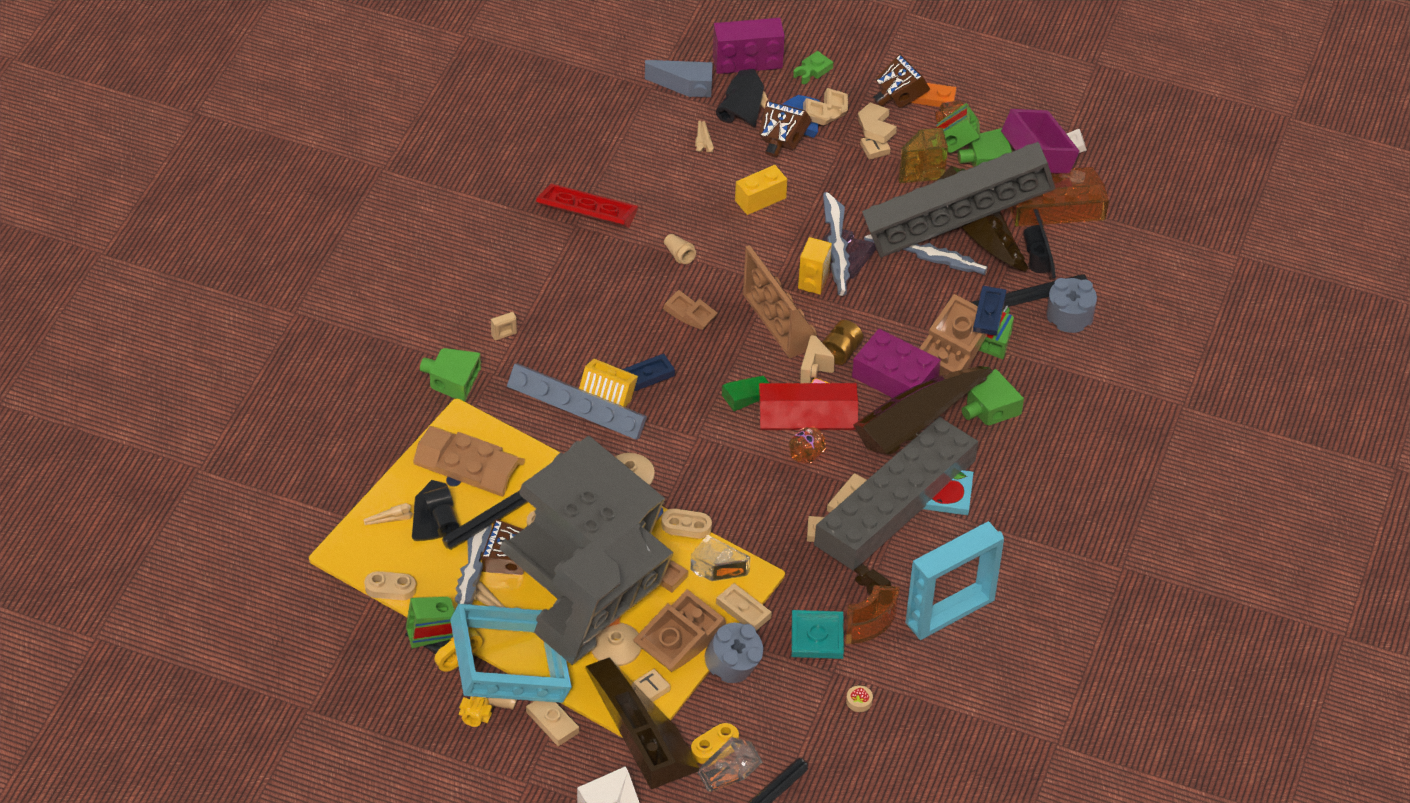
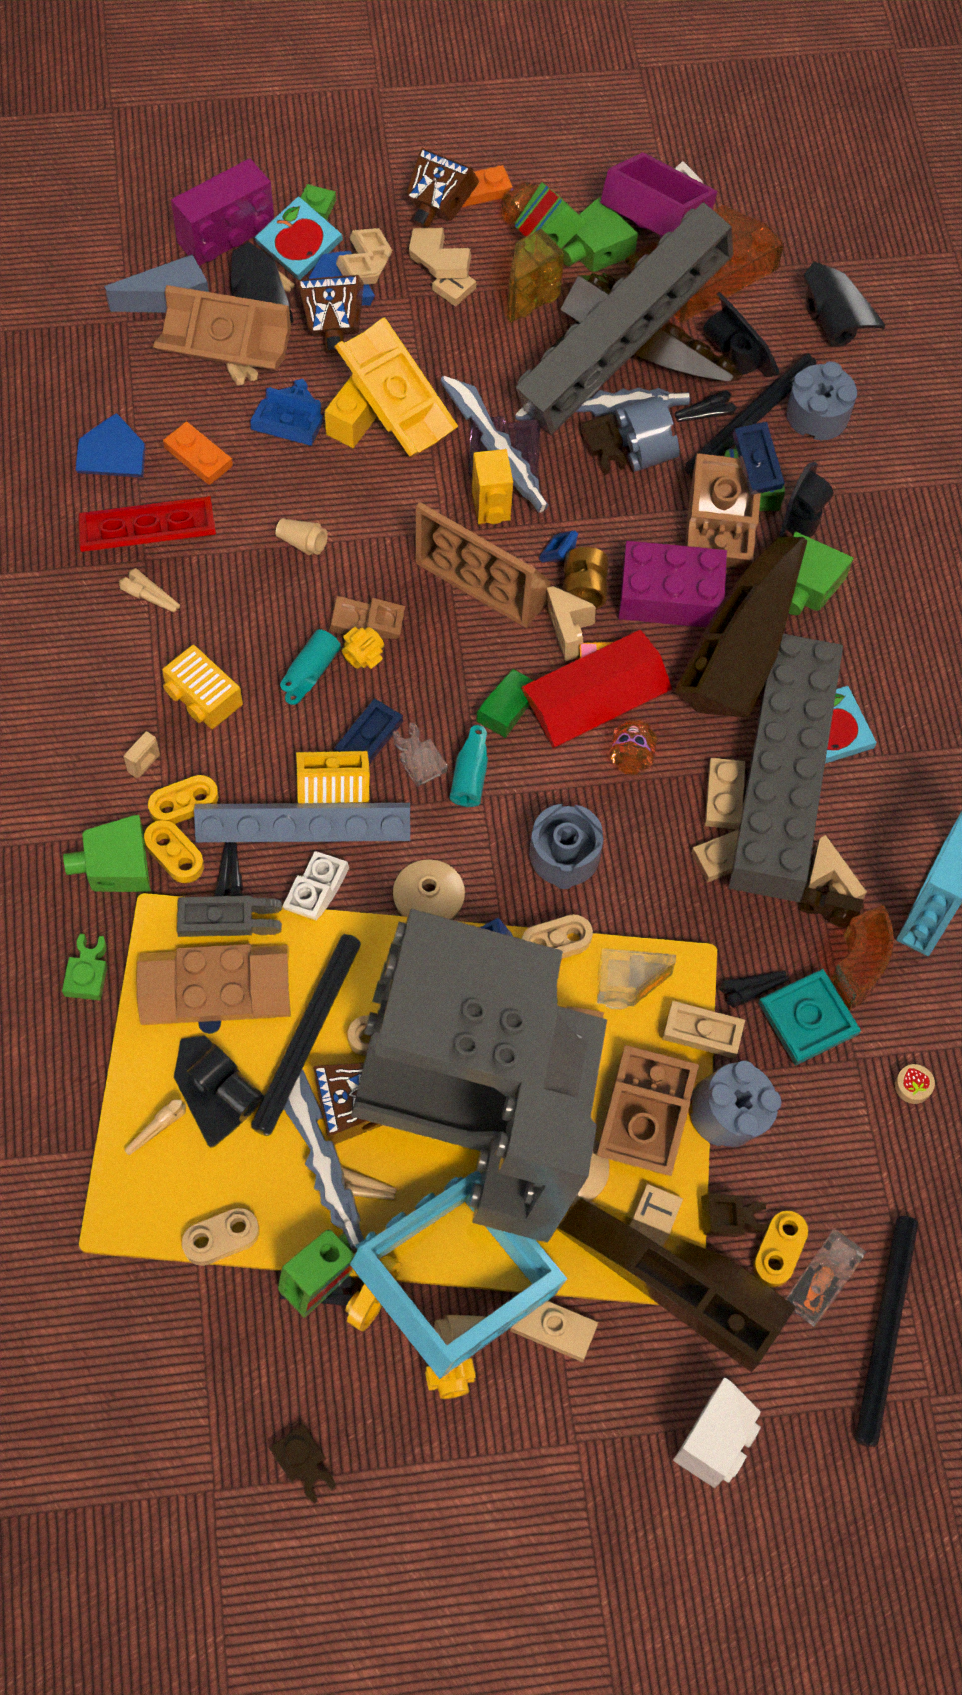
camera: 30 degrees left, 15 degrees up
none -> bright green plate [62,934,108,1001]
none -> blue slope [76,413,146,478]
none -> tan piece [119,568,180,613]
none -> yellow plate [144,820,204,883]
none -> yellow plate [148,775,219,824]
none -> medium nougat piece [153,285,291,370]
none -> yellow brick [162,644,243,730]
none -> orange plate [163,421,233,485]
none -> dark grey hinge [177,896,282,937]
none -> black piece [214,842,243,897]
none -> blue slope [251,379,323,446]
none -> tile [255,196,343,280]
none -> dark brown plate [269,1424,336,1504]
none -> teal piece [280,629,341,705]
none -> white slope [282,851,350,921]
none -> yellow piece [335,317,459,458]
none -> yellow gear [342,627,384,669]
none -> clear plate [393,723,448,787]
none -> teal piece [450,725,488,807]
none -> sand blue brick [529,804,603,889]
none -> blue slope [539,530,578,563]
none -> dark brown plate [581,413,626,475]
none -> sand blue brick [615,395,680,472]
none -> black piece [675,390,737,422]
none -> dark brown plate [701,1193,768,1237]
none -> black piece [719,970,789,1008]
none -> black panel [779,462,834,538]
none -> black panel [803,261,886,347]
none -> tan slope [806,835,867,900]

